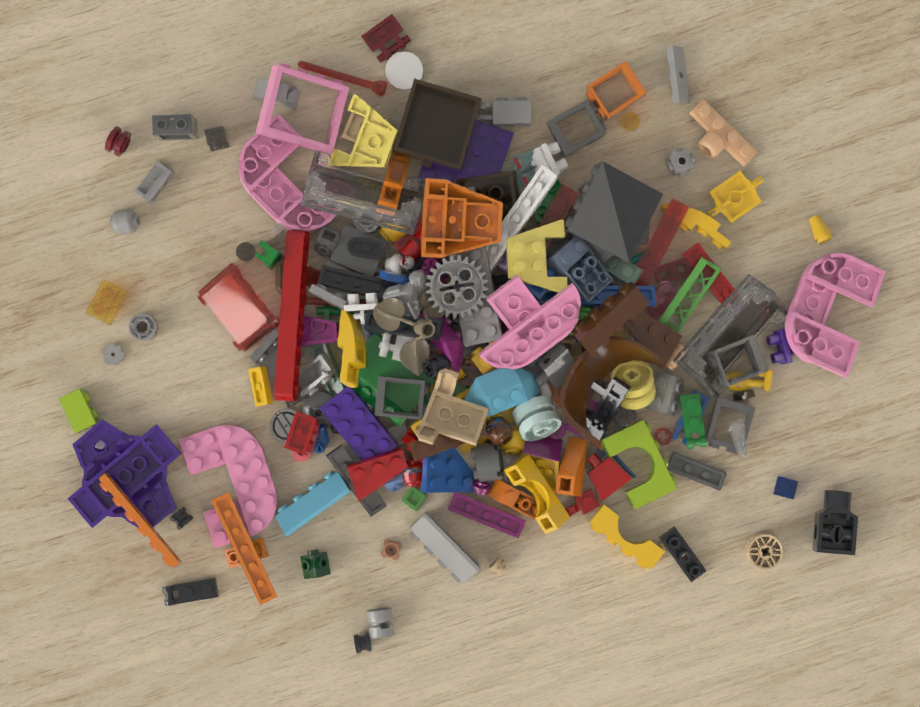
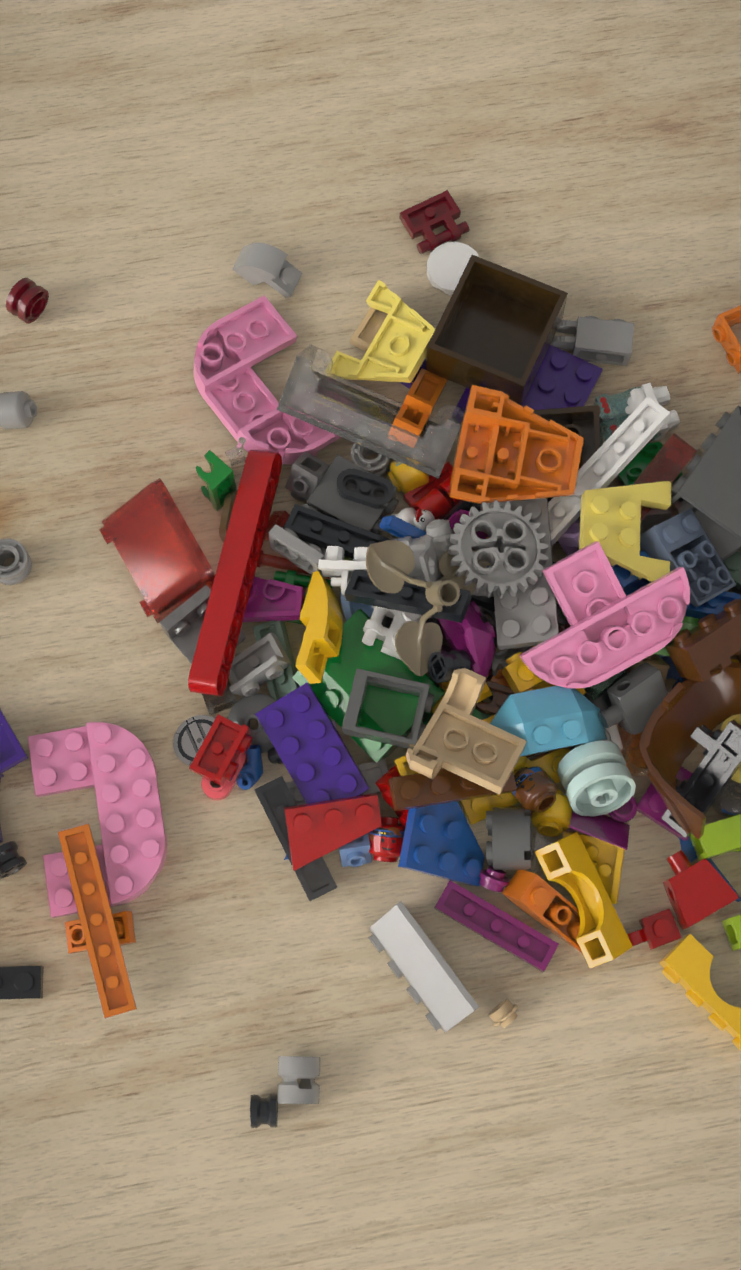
camera: 15 degrees right, 15 degrees down
light grey hinge [134,161,174,204] -> none
dark grey window [152,114,198,141] -> none
clear smoke brick [204,126,230,152] -> none
clear smoke tile [236,242,256,262] -> none
yellow plate [248,366,273,407] -> none
bright pink window [256,63,349,154] -> none
medium azure slope [275,471,351,537] -> none
clear red piece [298,61,387,97] -> none
dark green brick [300,549,331,579] -> none
nougat plate [381,539,402,560] -> none
bright green tile [401,487,427,511] -> none
dark grey window [546,100,607,158] -> none
orange slope [555,437,588,497] -> none

